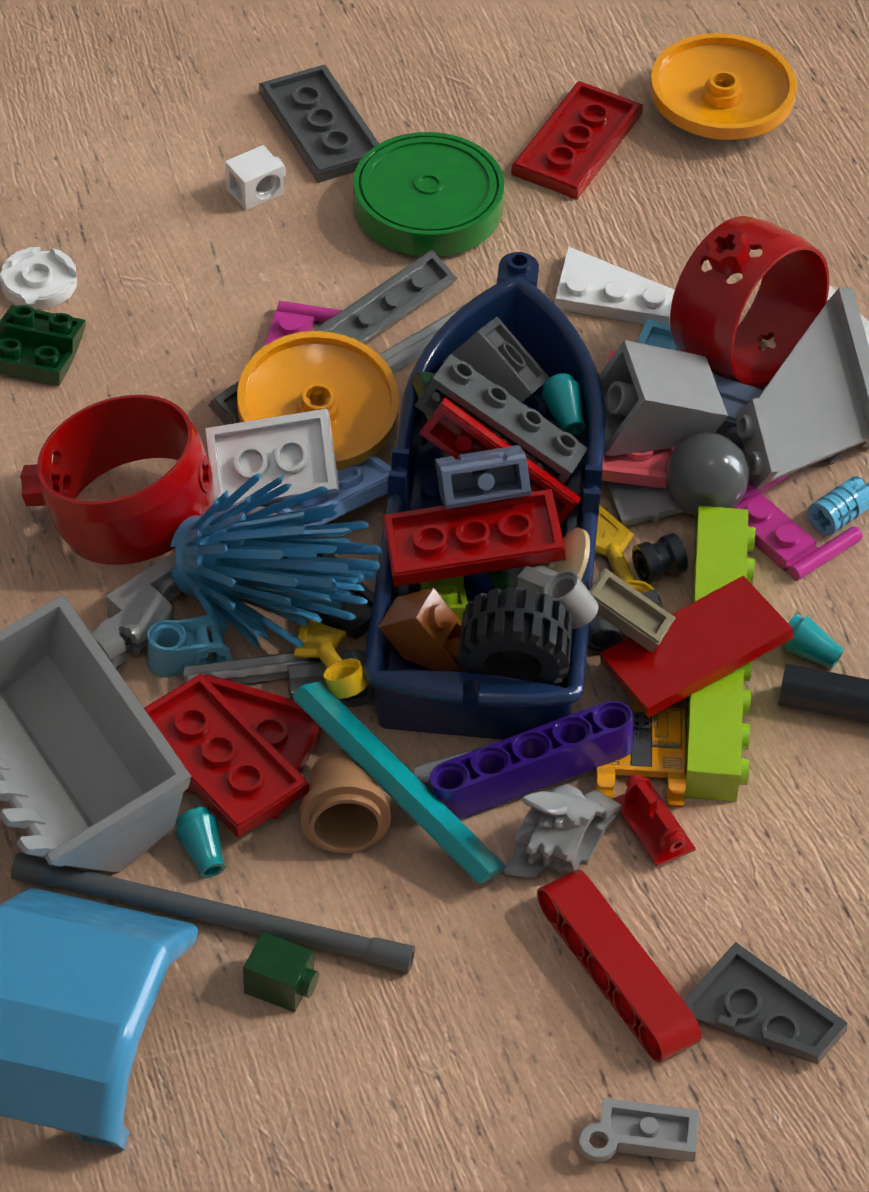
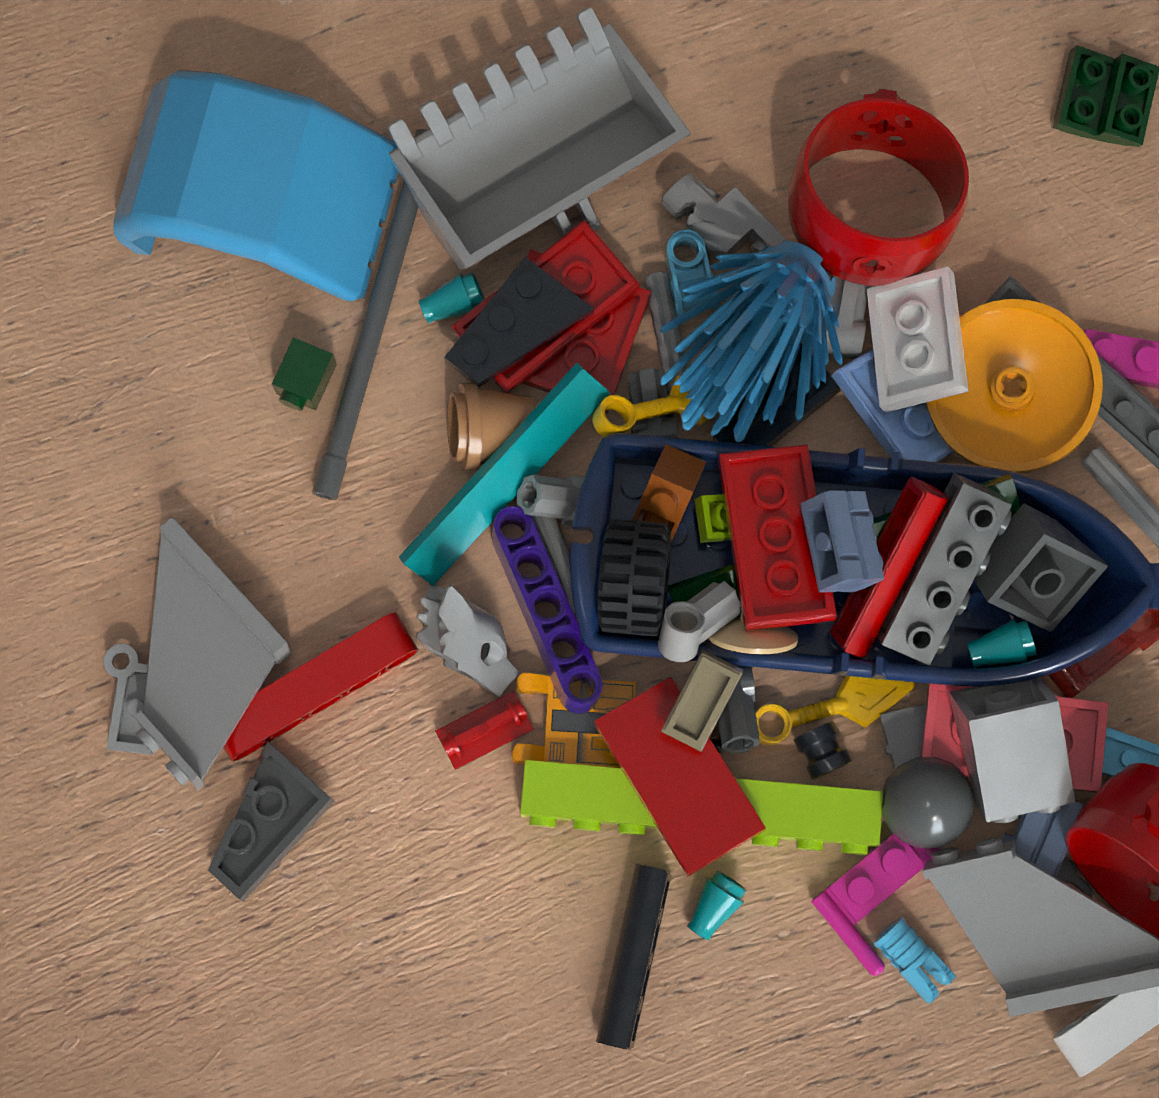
camera: 90 degrees right, 30 degrees up
none -> light grey piece [134,517,291,791]
none -> black wing [444,257,594,388]
none -> light grey piece [517,475,585,526]

